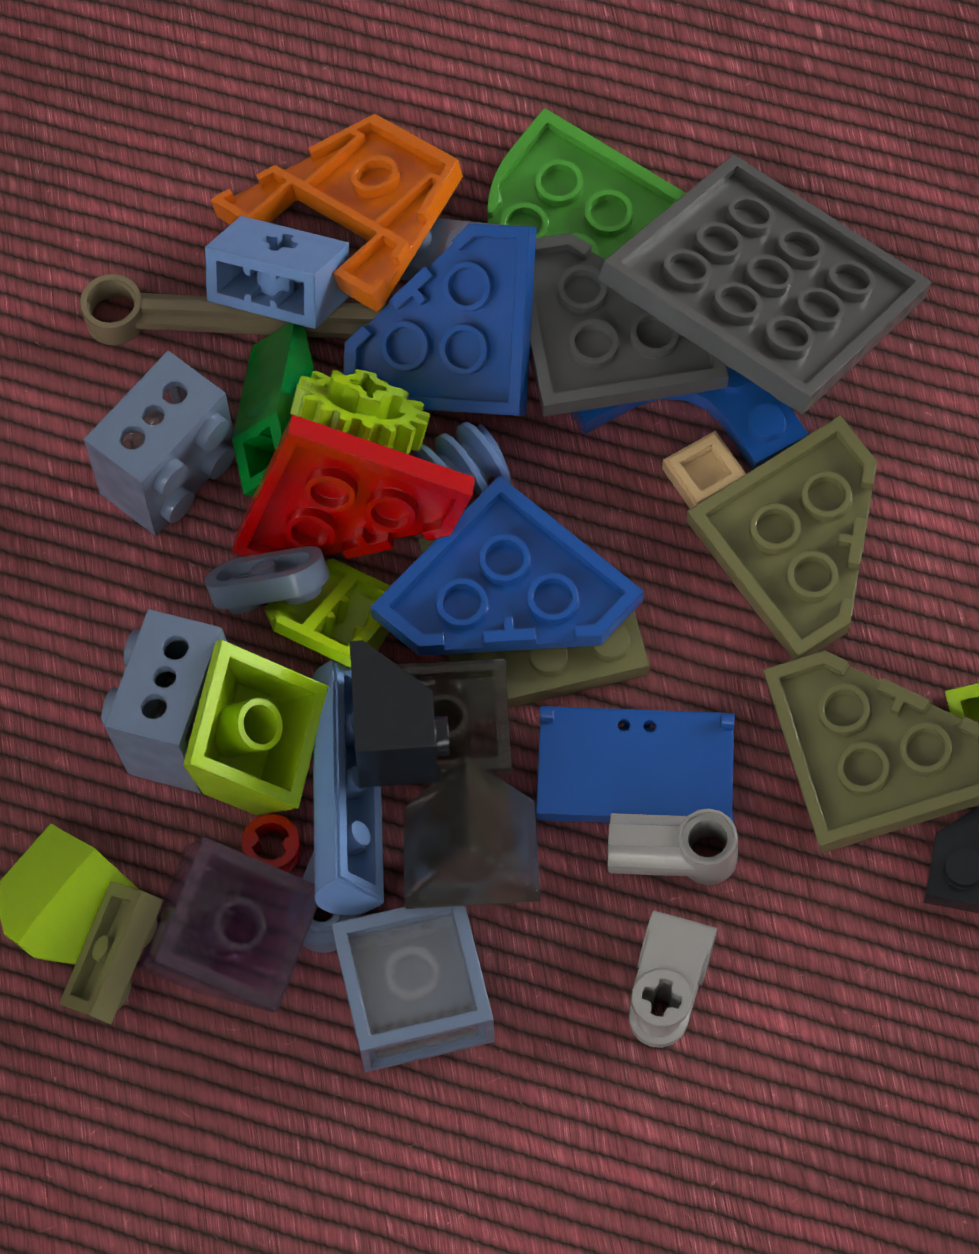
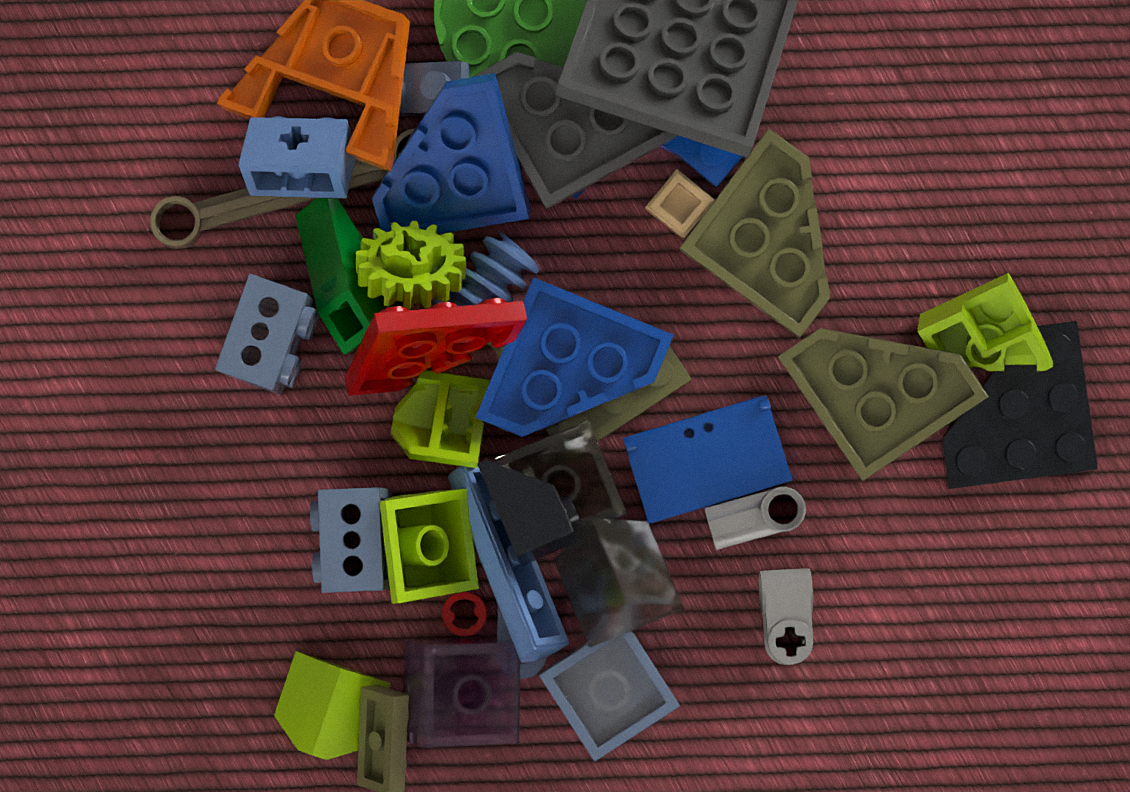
camera: 25 degrees left, 20 degrees up
sand blue plate [204,546,330,614] -> none

